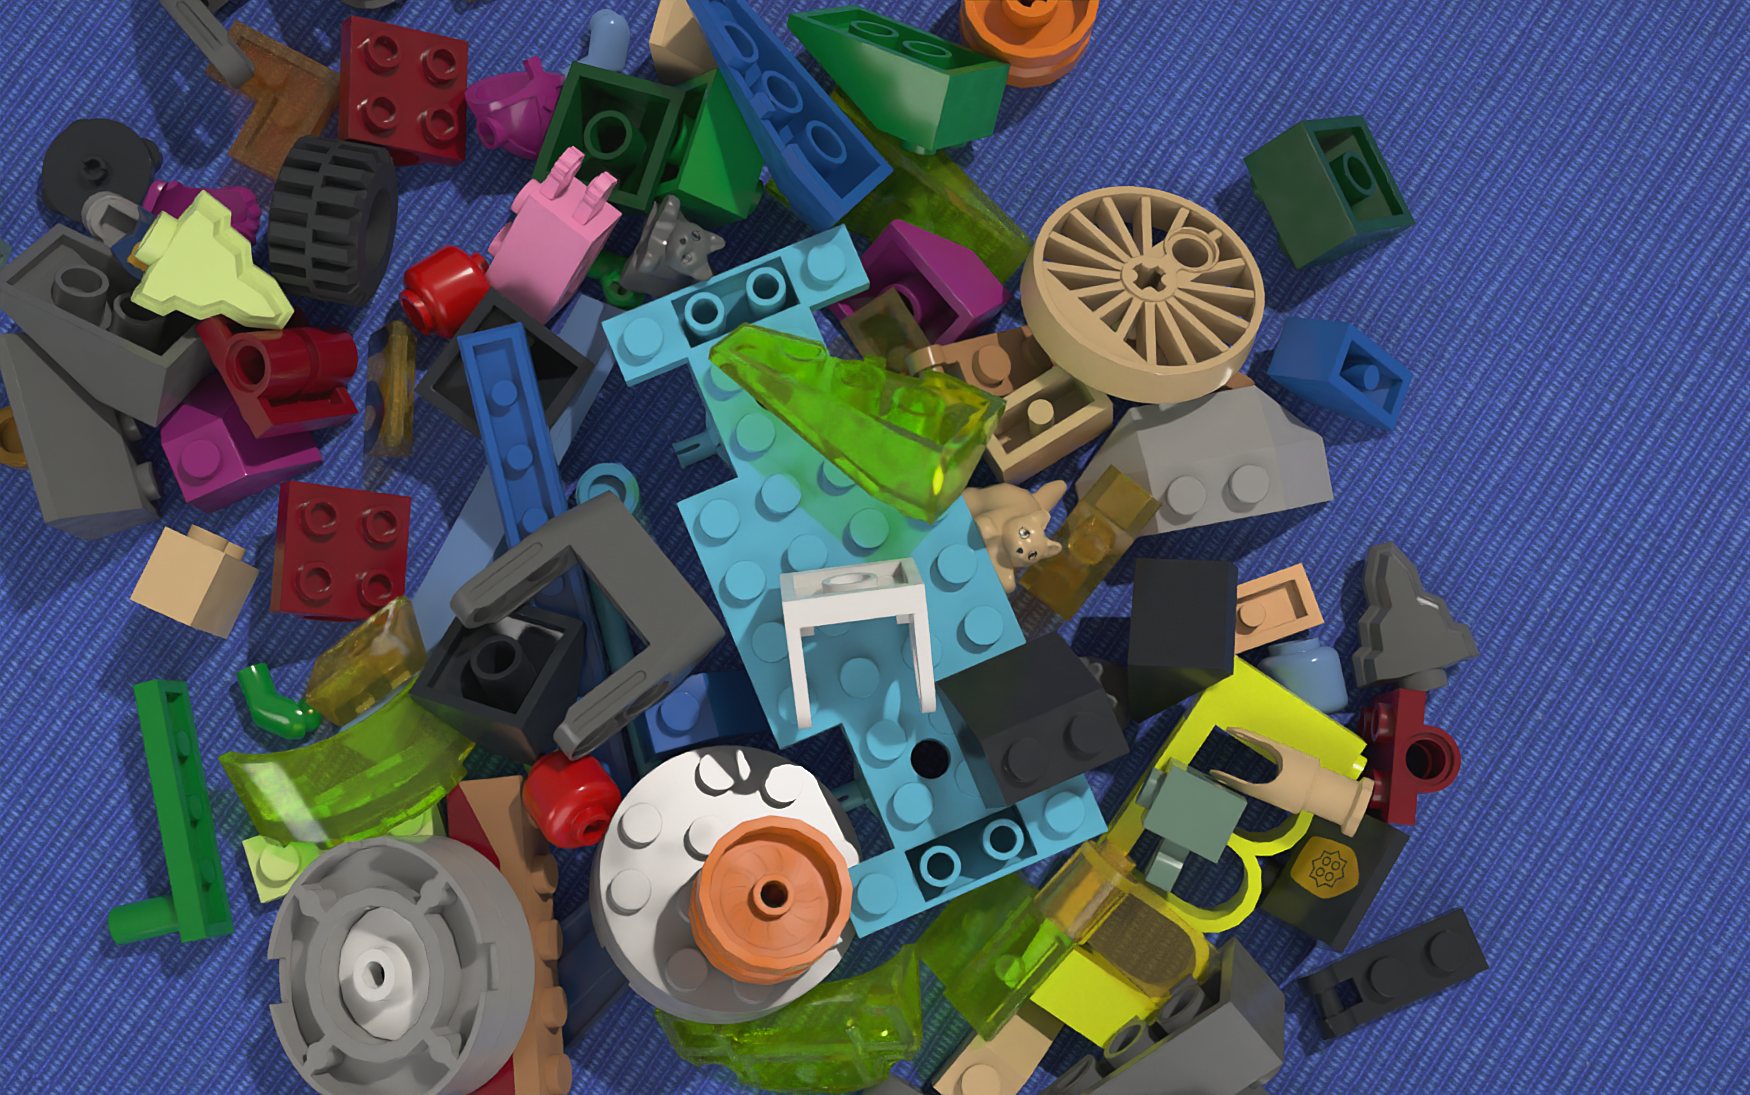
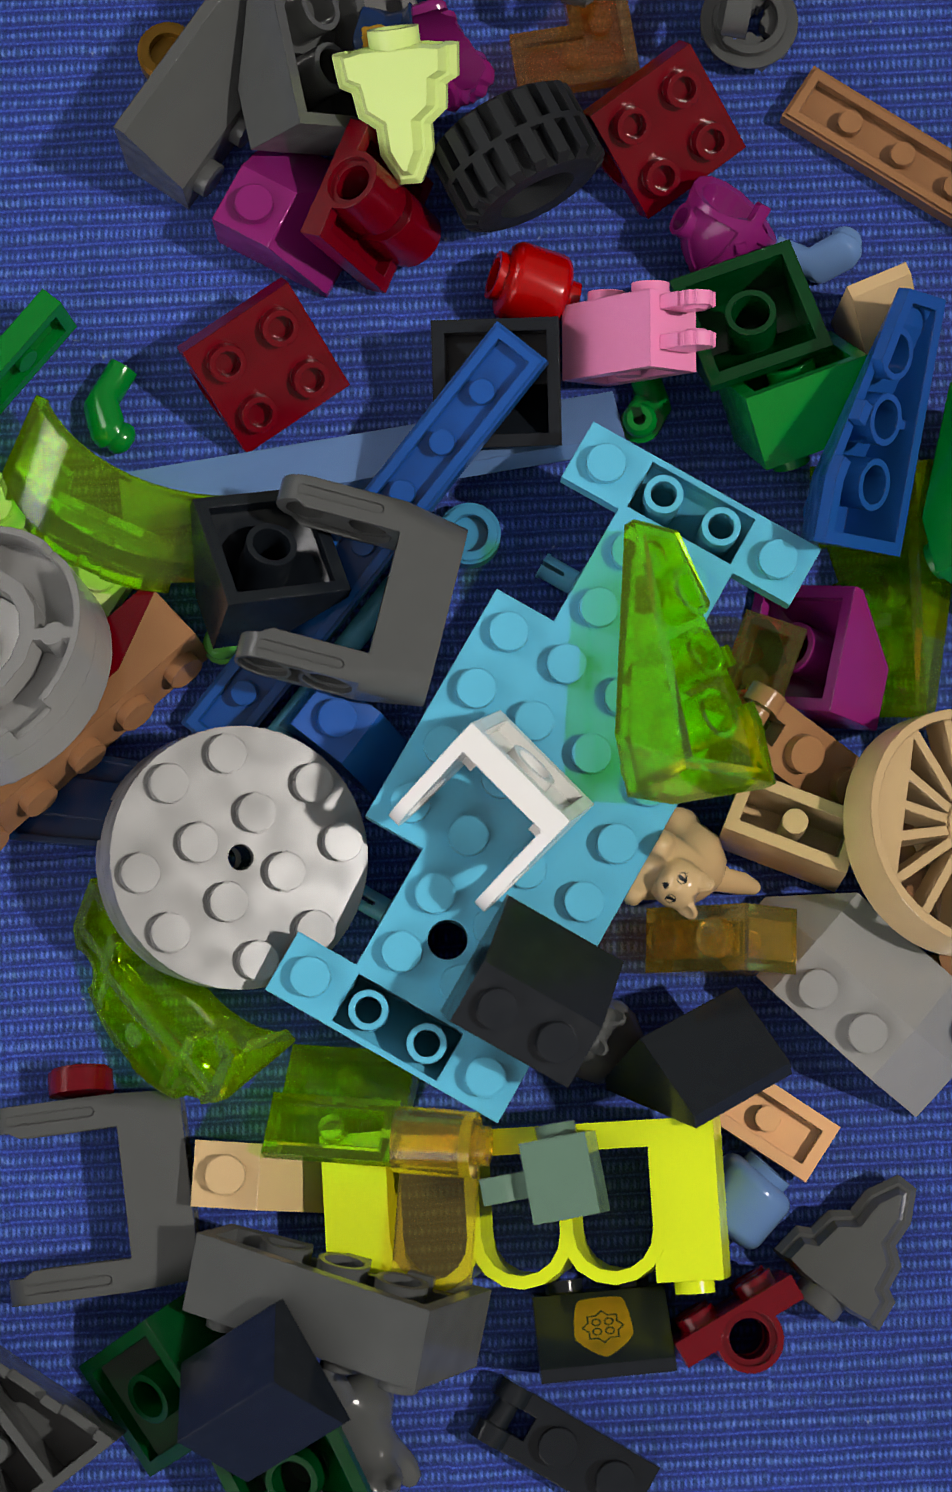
camera: 55 degrees right, 0 degrees up
tan brick [130,524,260,639] -> none
clear yellow slope [305,594,427,726] -> none
clear yellow slope [364,321,417,458] -> none
red head [522,750,622,849] -> none
dark grey animal [619,194,725,298] -> none
orange wheel [688,815,853,985] -> none
tan piece [1209,727,1375,837] -> none

